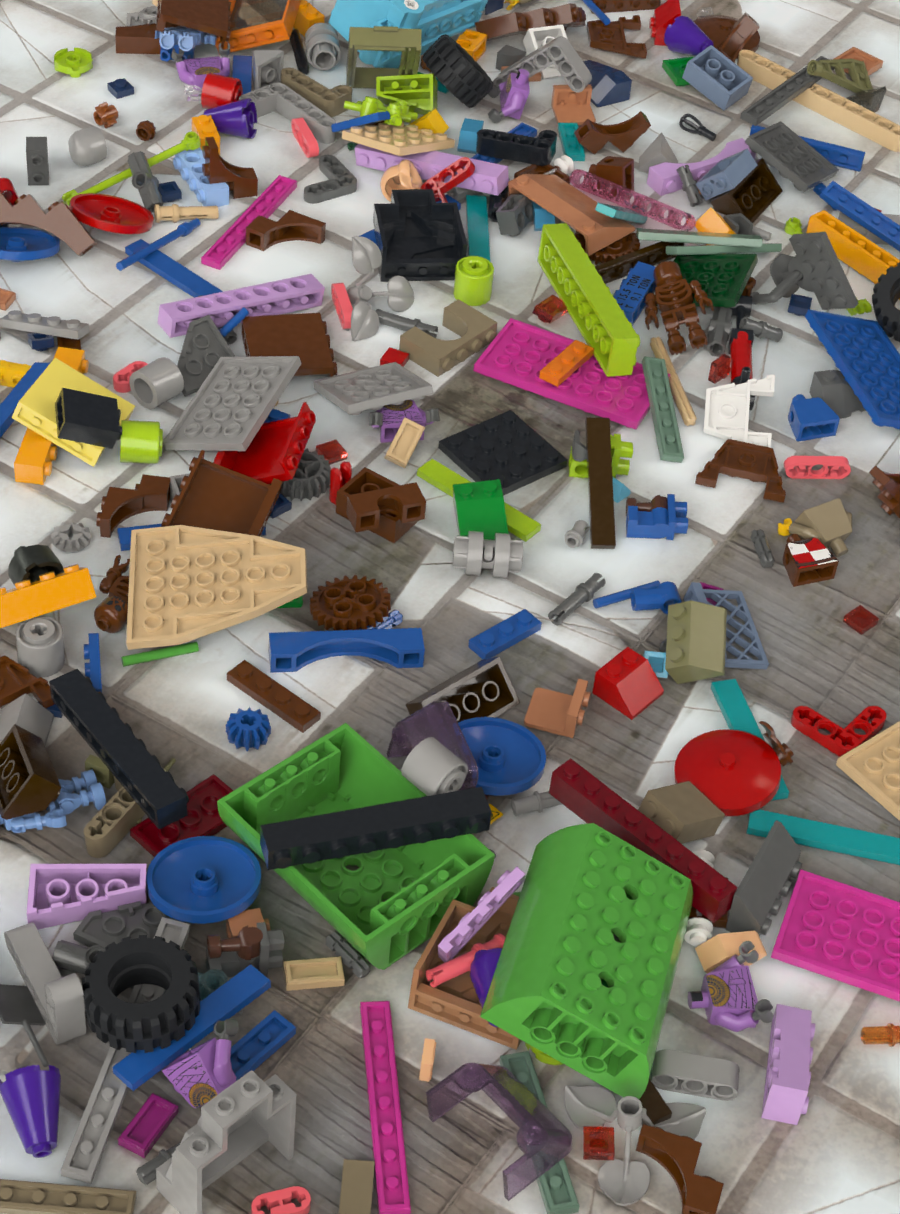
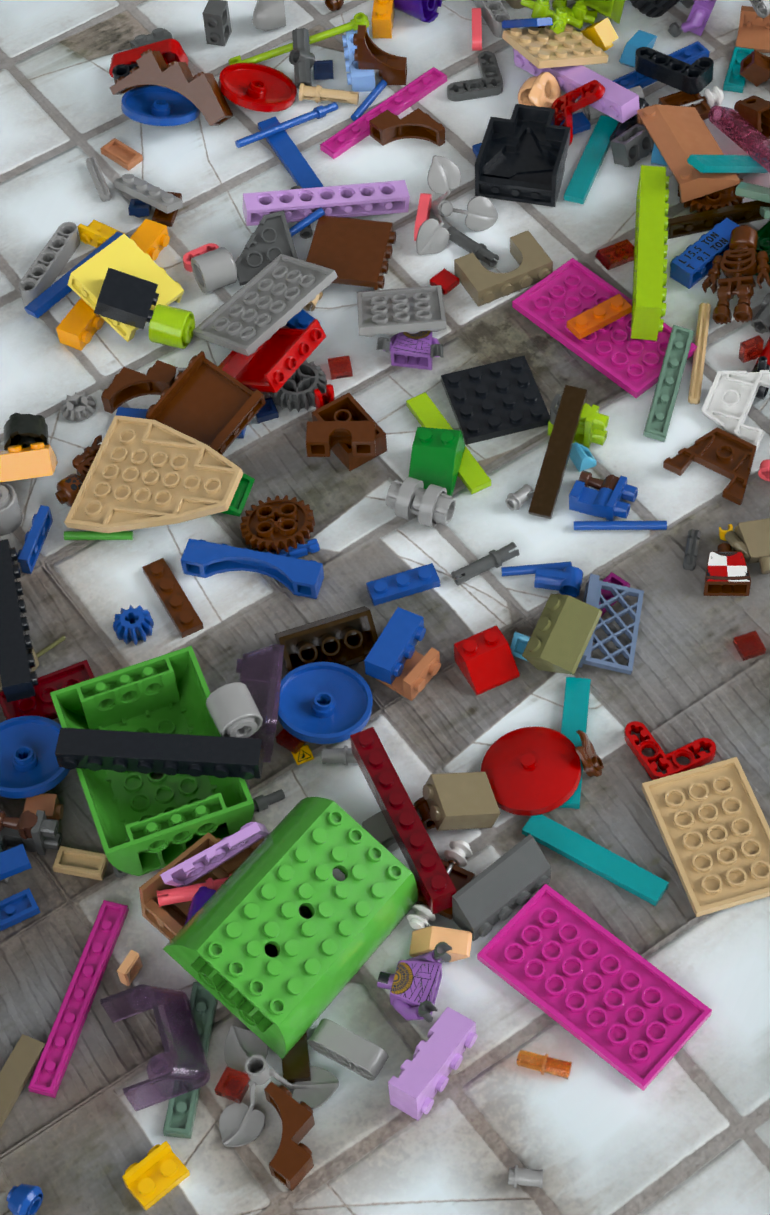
camera: 30 degrees right, 10 degrees up
tan tile [384,417,425,468] -> none
lime piece [453,256,494,306] -> none
none -> blue bar [351,80,387,121]
none -> blue brick [364,607,426,684]
none -> blue bar [574,521,667,530]

